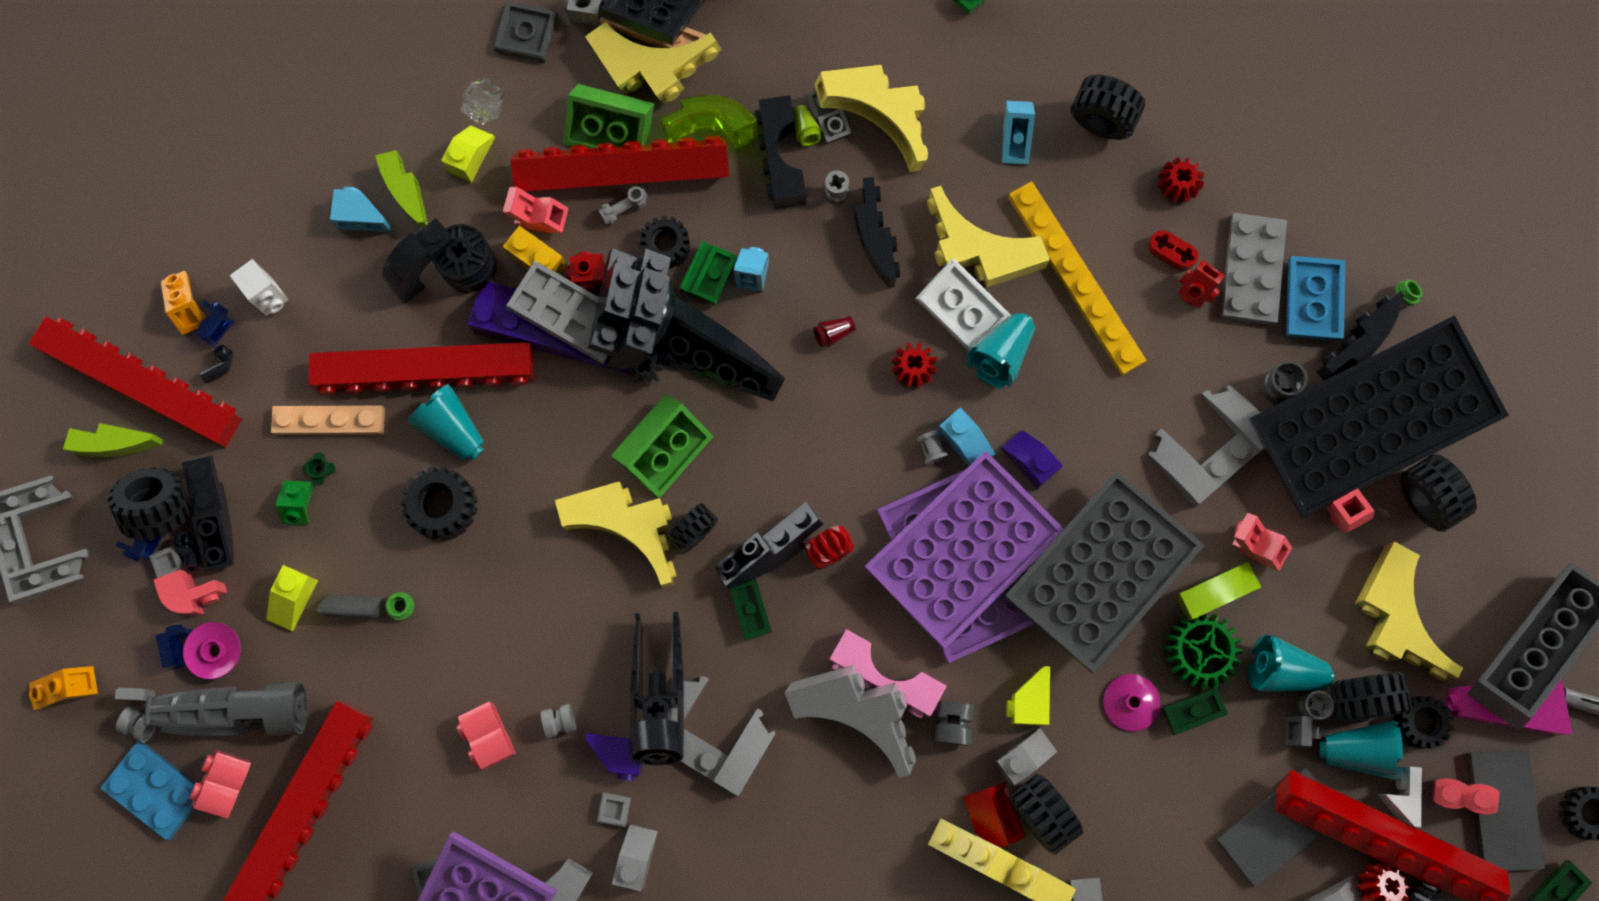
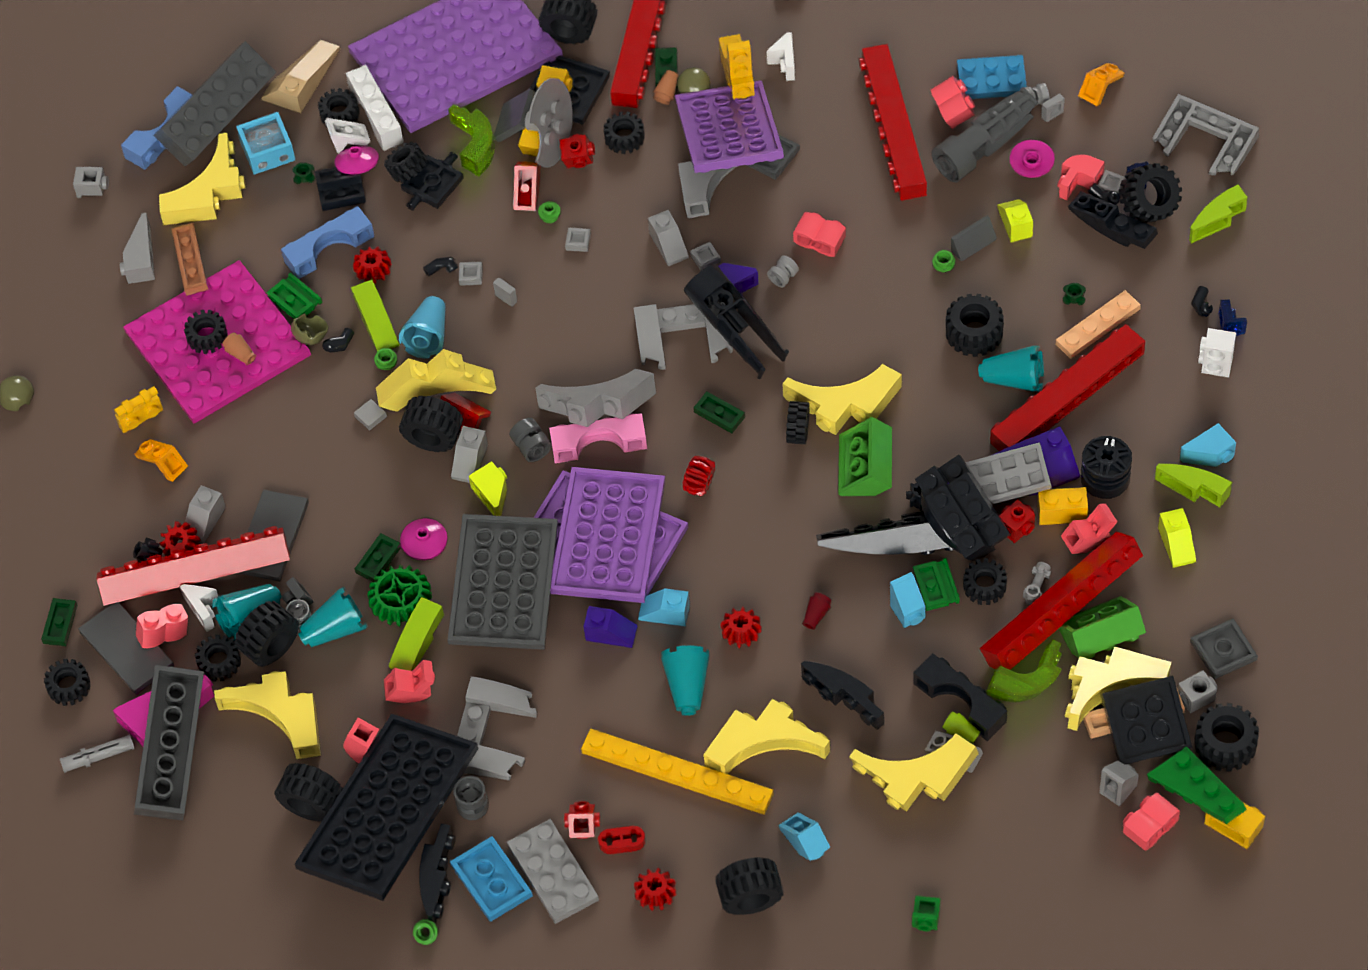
camera: 145 degrees right, 20 degrees down
red brick [28,316,243,448] -> none
clear blue bracket [156,624,193,670] -> none
light orange bracket [161,271,208,335] -> none
green bracket [275,480,314,525] -> none
black arch [382,218,455,304] -> none
clear brick [461,78,505,125] -> none
black slope [714,502,823,588] -> none
light grey bush [825,170,849,203] -> none
white tile [915,259,1011,351] -> none
light grey bush [916,430,949,465] -> none

